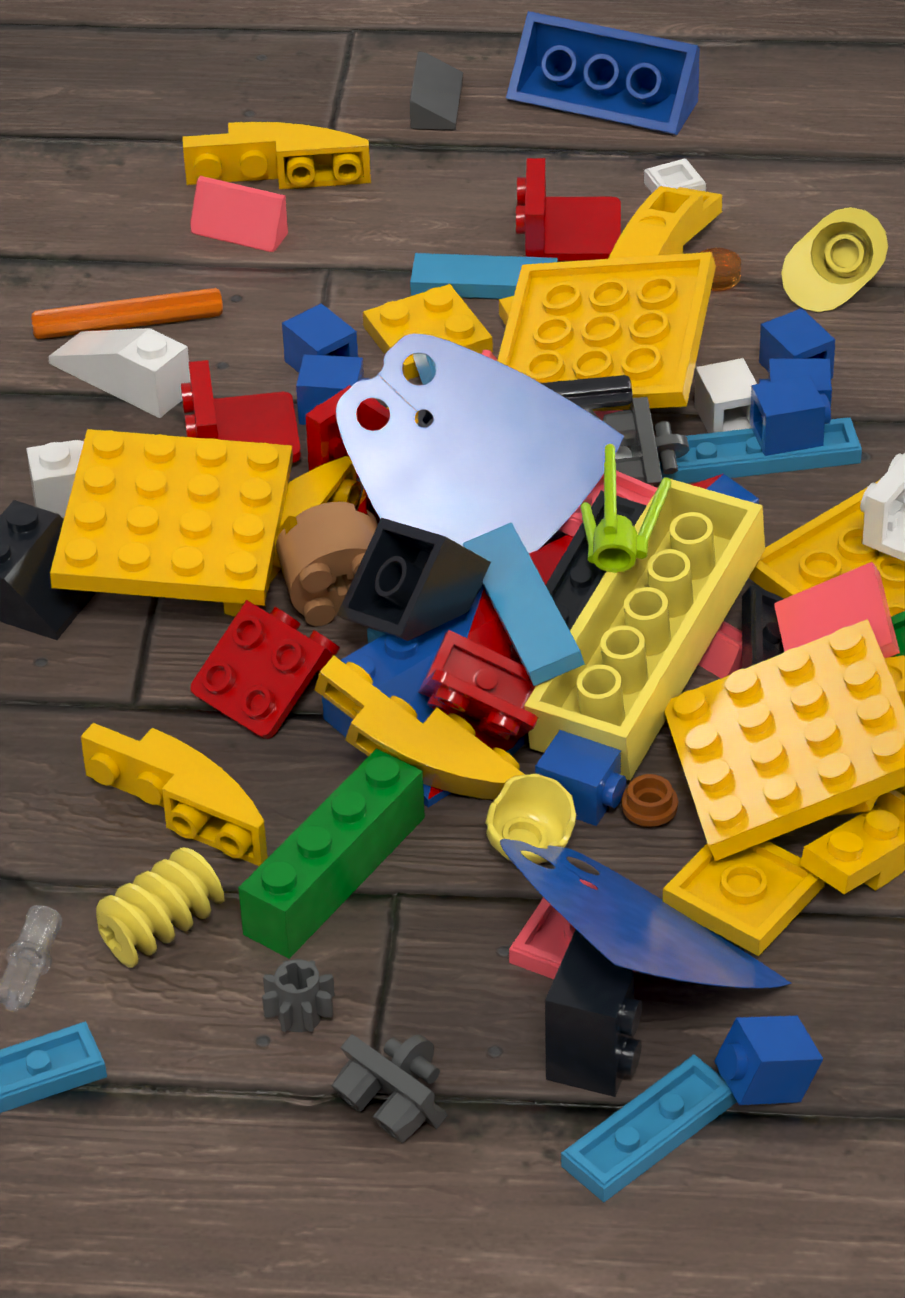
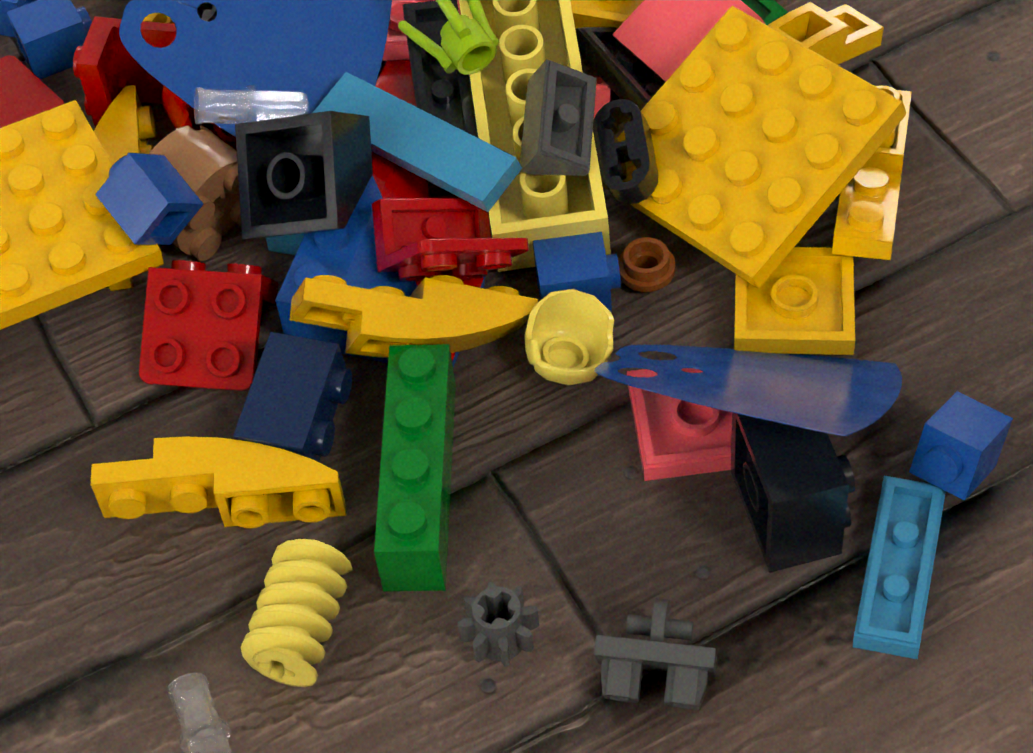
camera: 30 degrees left, 10 degrees up
none -> blue brick [95,153,204,245]
none -> clear axle [194,85,309,124]
none -> dark blue brick [233,332,352,462]
none -> dark grey slope [520,59,597,176]
none -> black beam [593,99,658,204]

